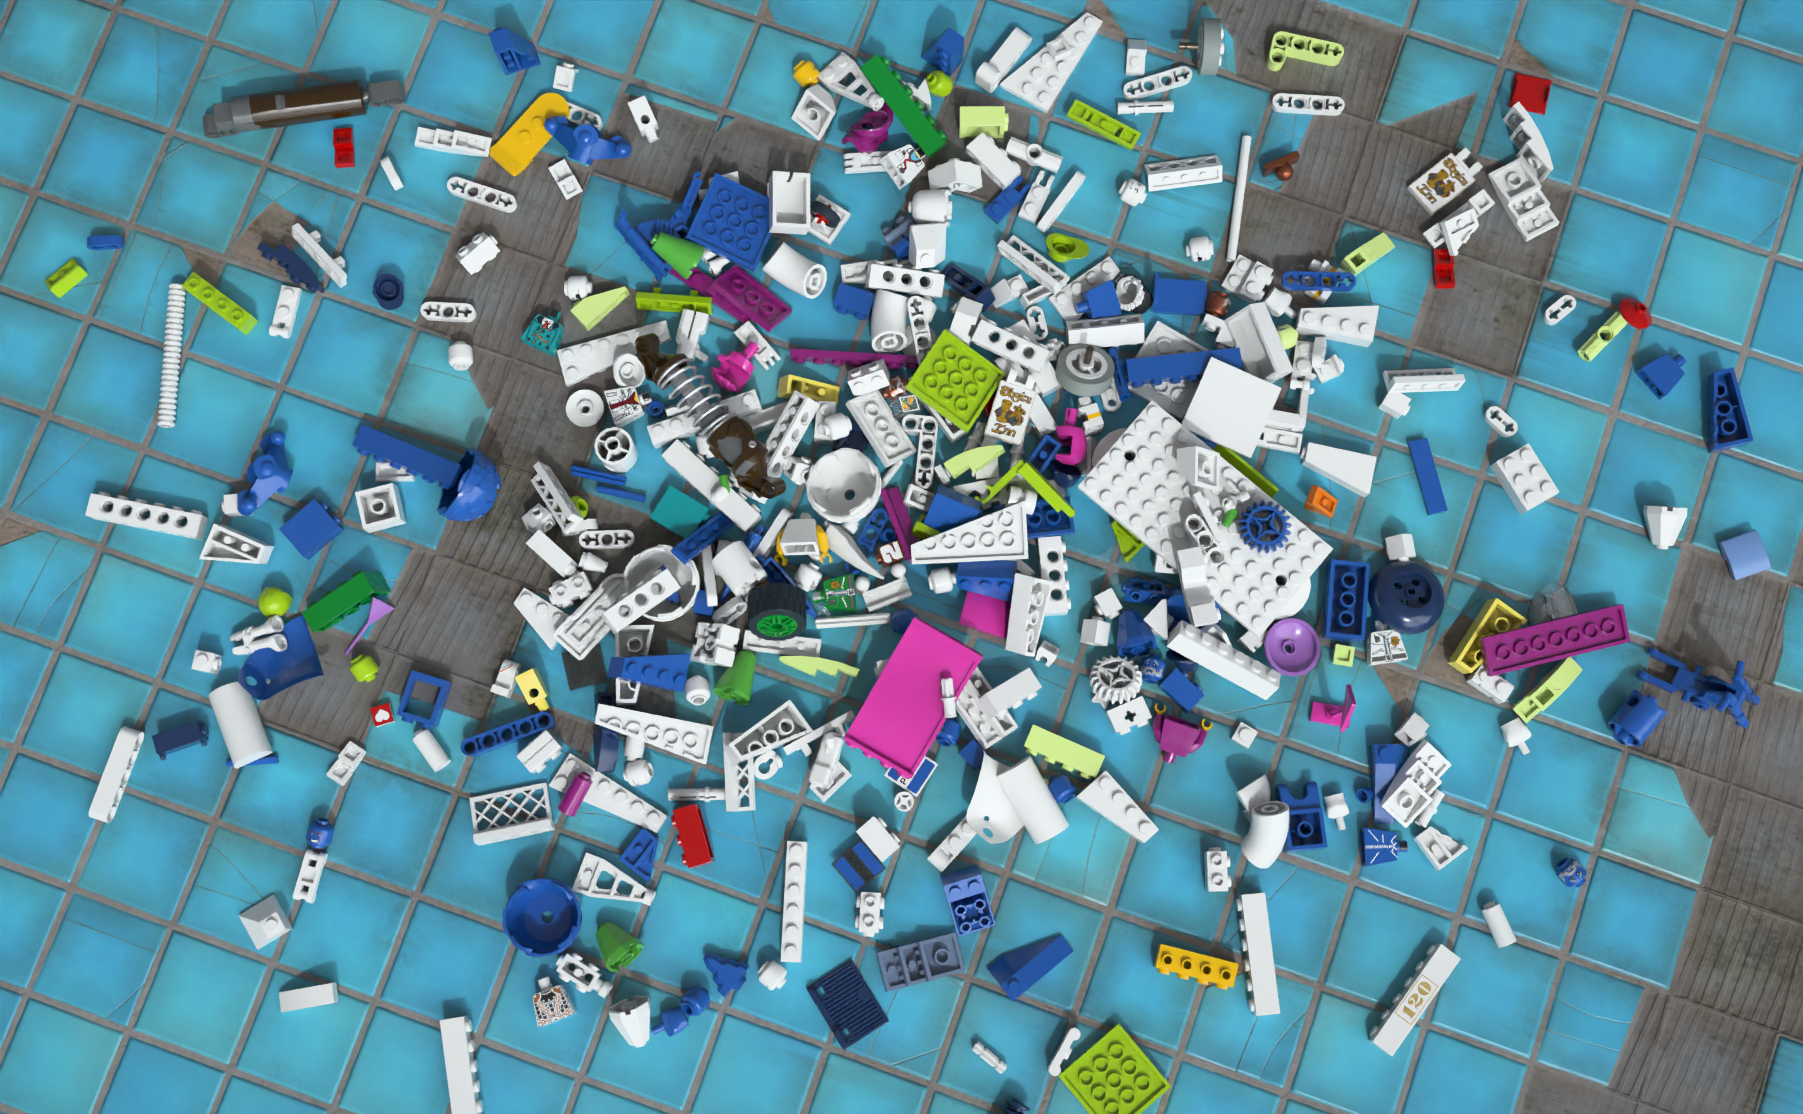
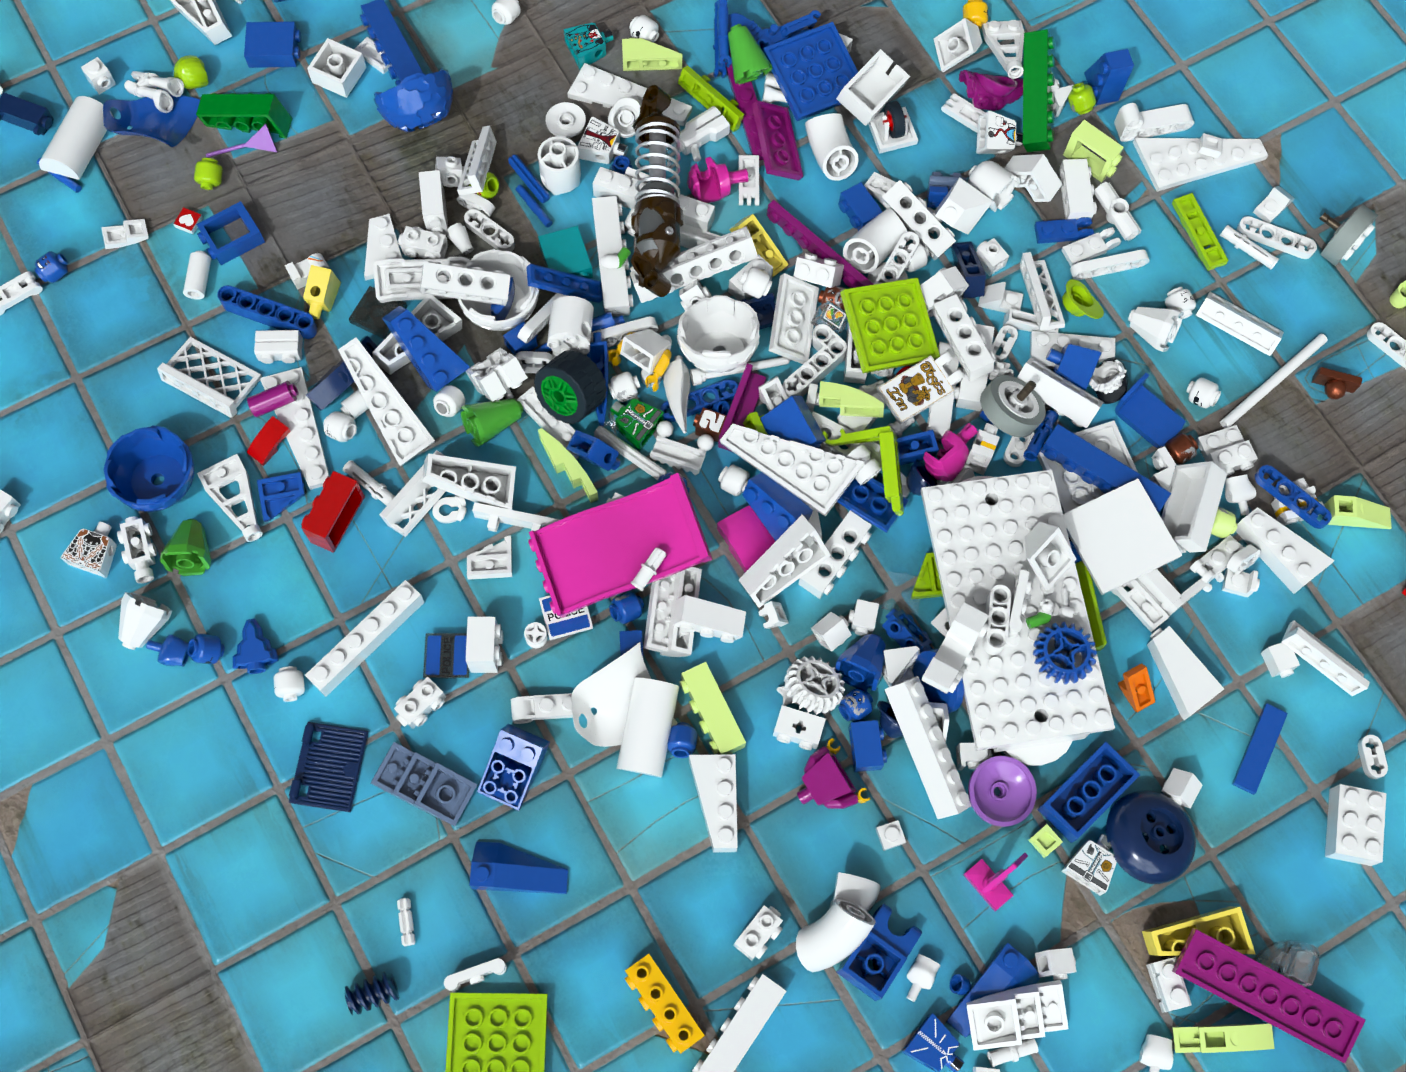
camera: 35 degrees right, 10 degrees down
white piece [808,732,844,789] -> none
none -> red slope [247,416,291,466]
none -> blue torso [566,430,620,471]
none -> white brick [976,238,1009,276]
none -> white cone [1128,307,1184,352]

